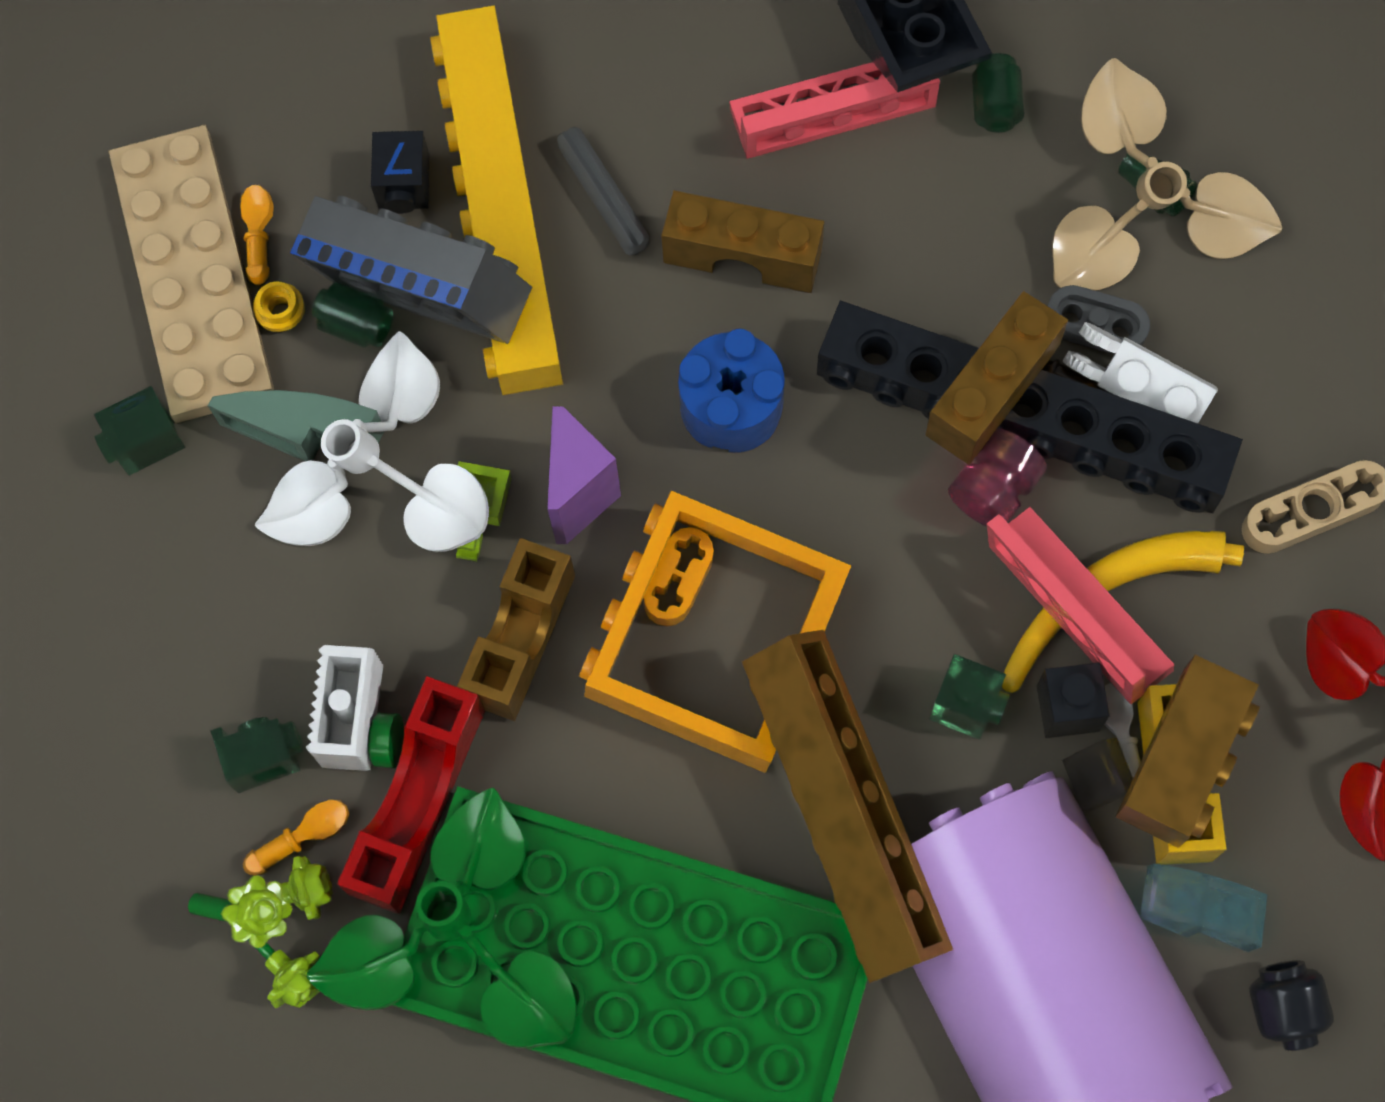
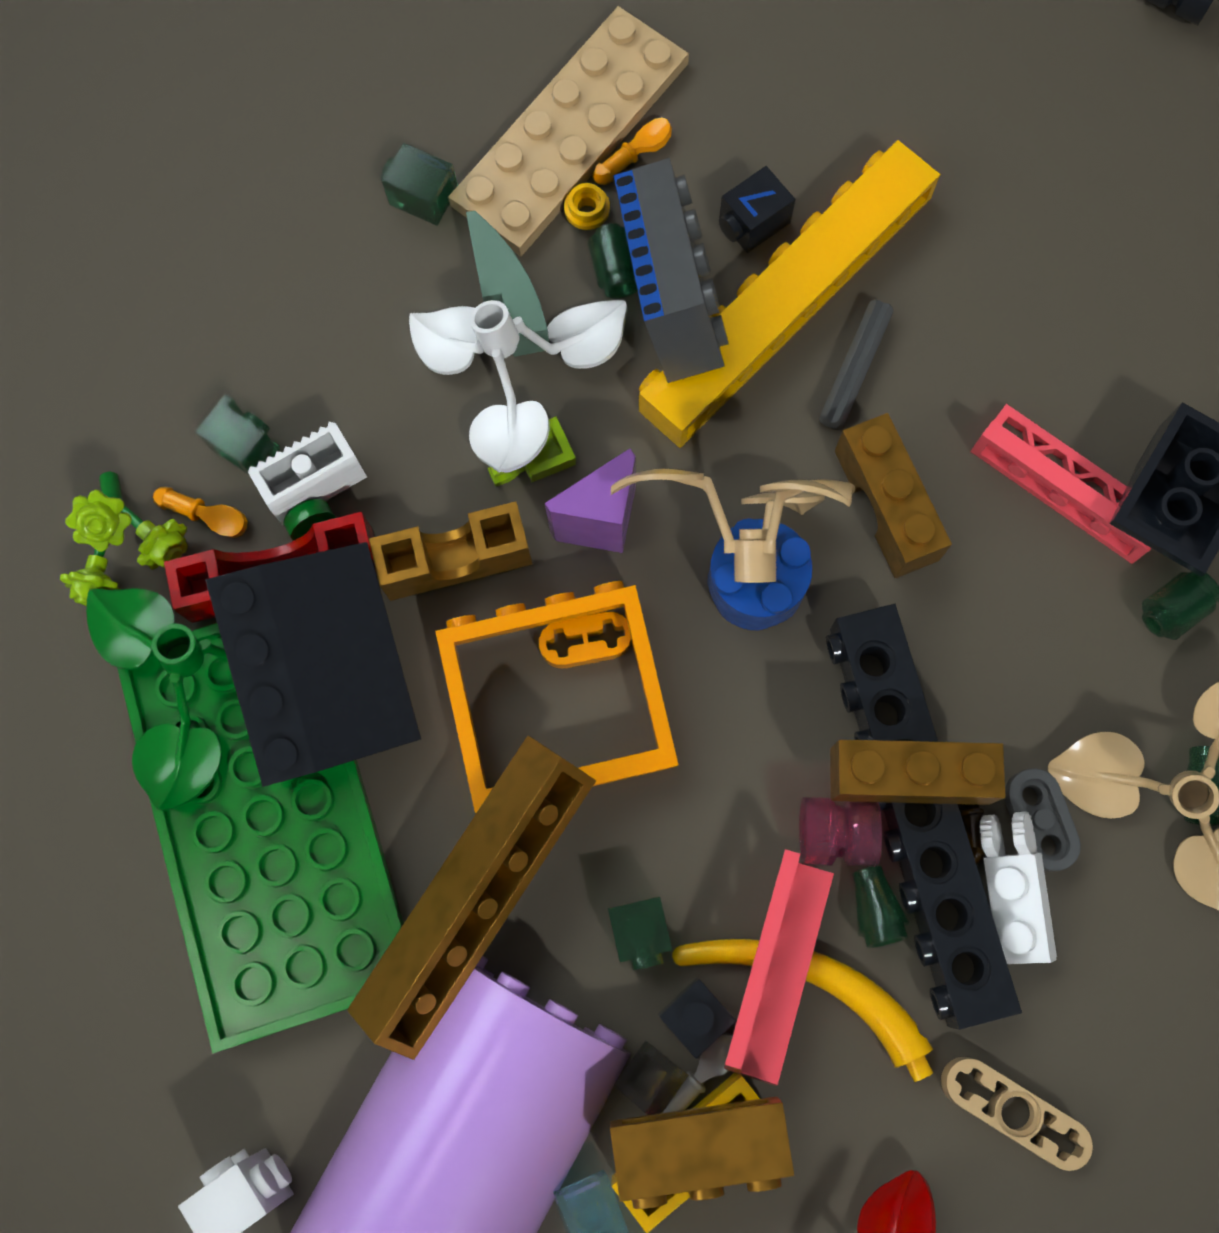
camera: 55 degrees right, 5 degrees up
none -> black slope [205,542,422,787]
none -> tan plant [611,469,855,583]
none -> clear green cone [852,866,909,948]

